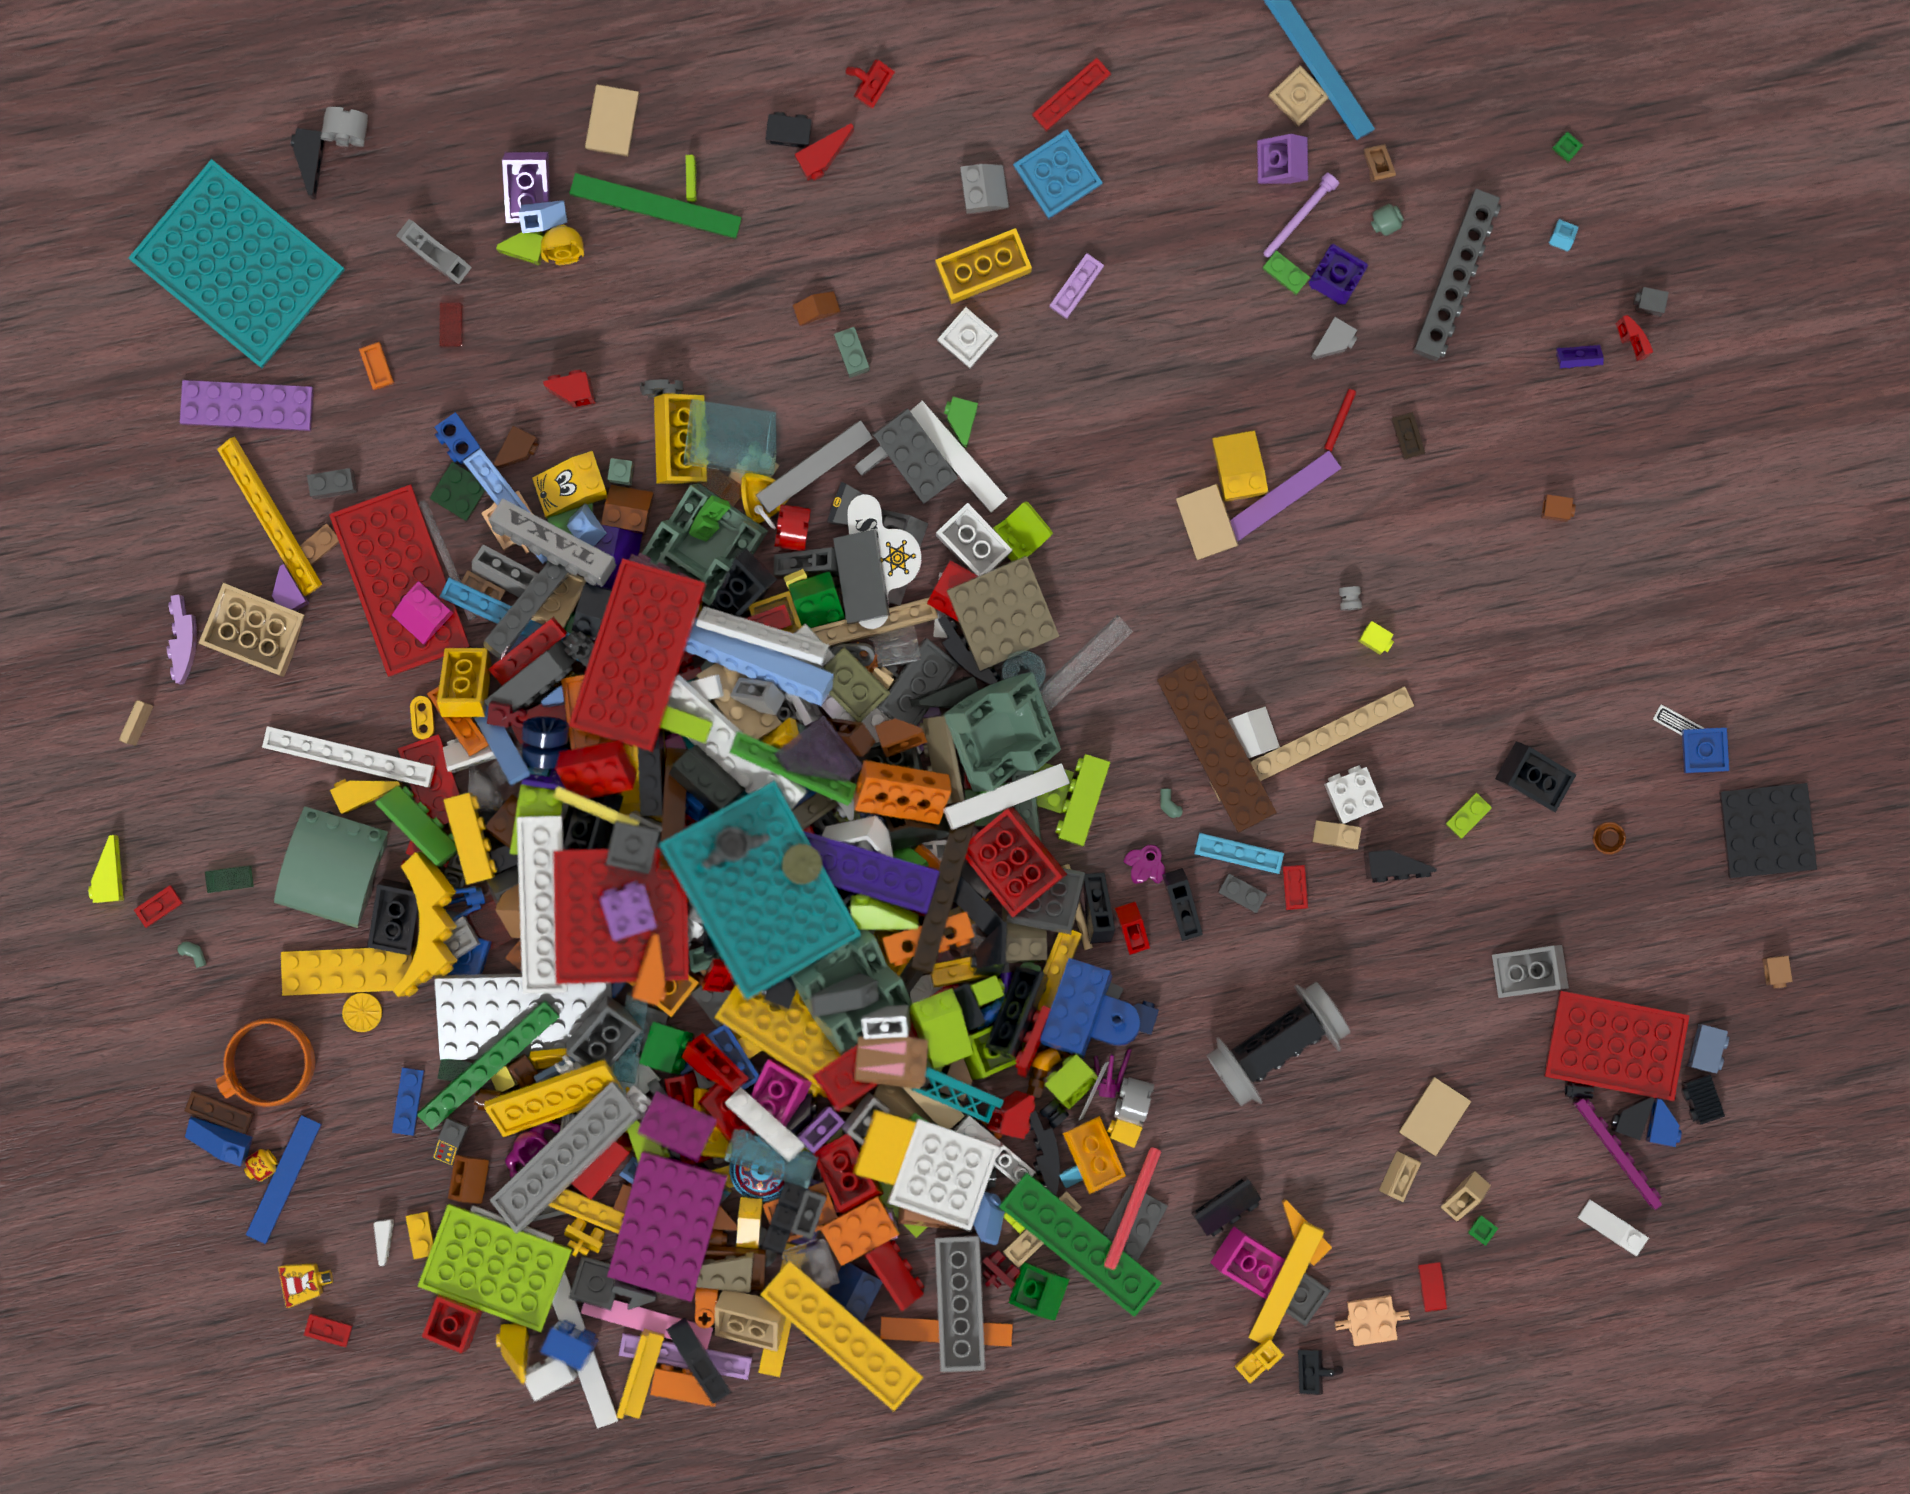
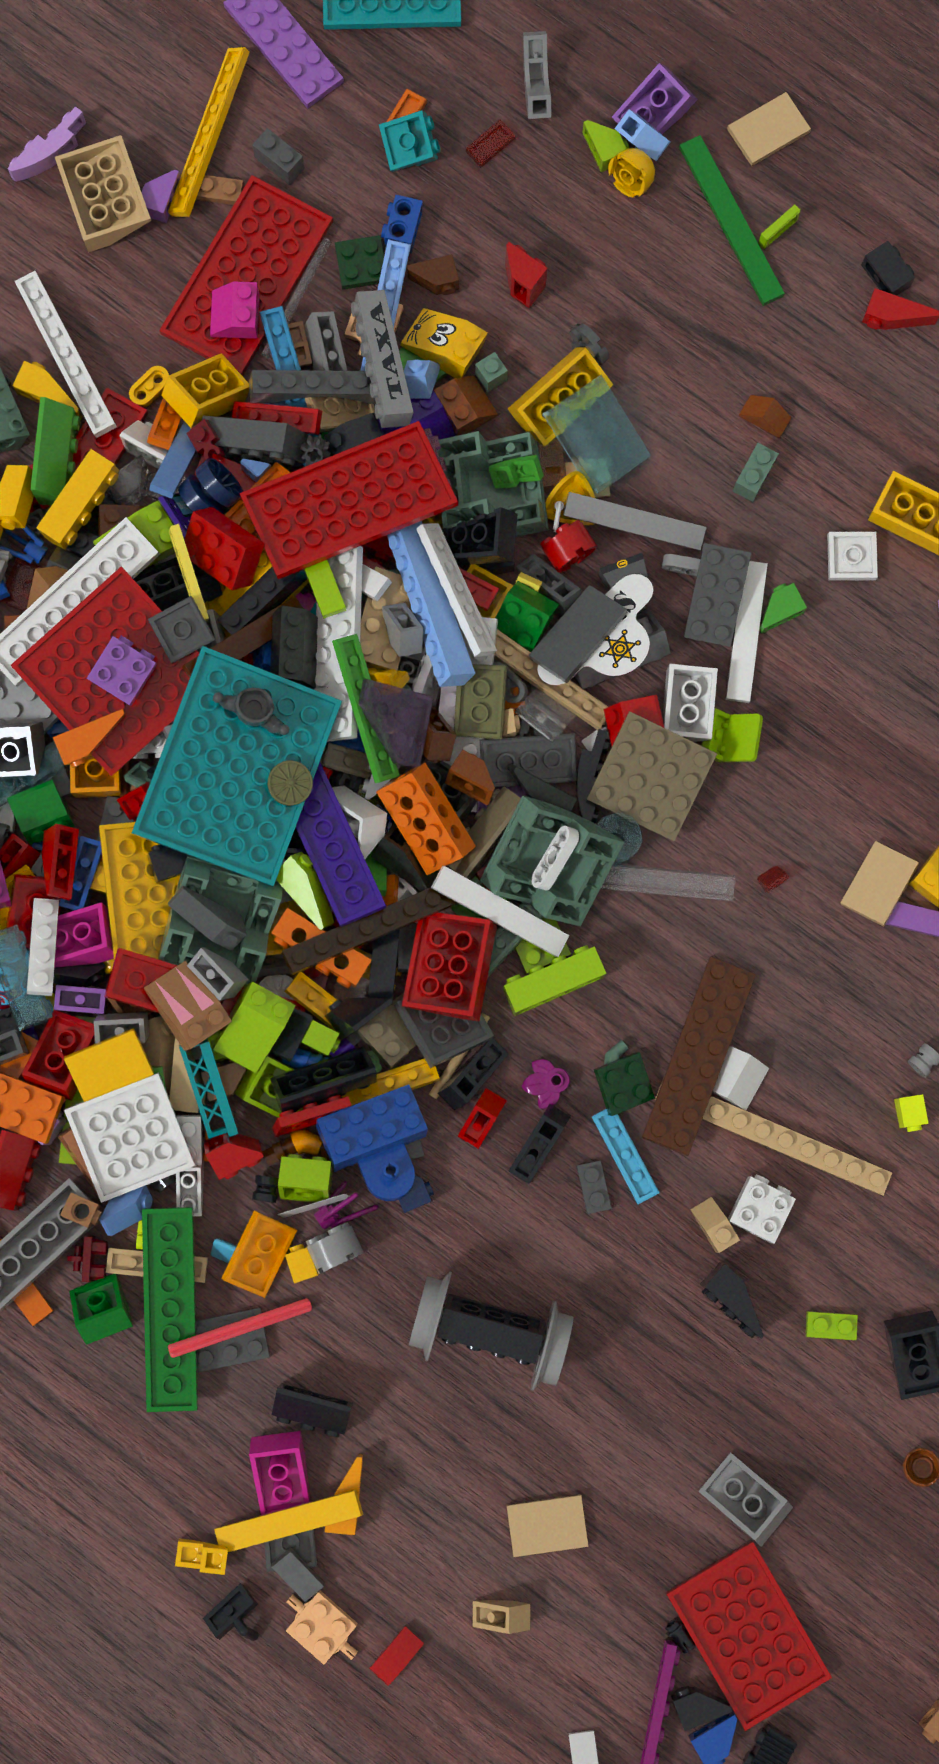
camera: 50 degrees right, 5 degrees down
black slope [1029,1110,1060,1196] -> none
red plate [1282,865,1308,910] -> none
tan slope [1379,1152,1421,1202] -> none
green plate [1467,1215,1498,1246] -> none
sand blue brick [1687,1024,1729,1074] -> none
none -> medium nougat brick [60,1193,102,1229]
none -> flat silver tile [271,1548,324,1602]
none -> teal plate [379,110,440,172]
none -> white beam [532,826,579,891]
none -> dark green plate [593,1052,655,1116]
none -> clear red slope [757,866,789,893]

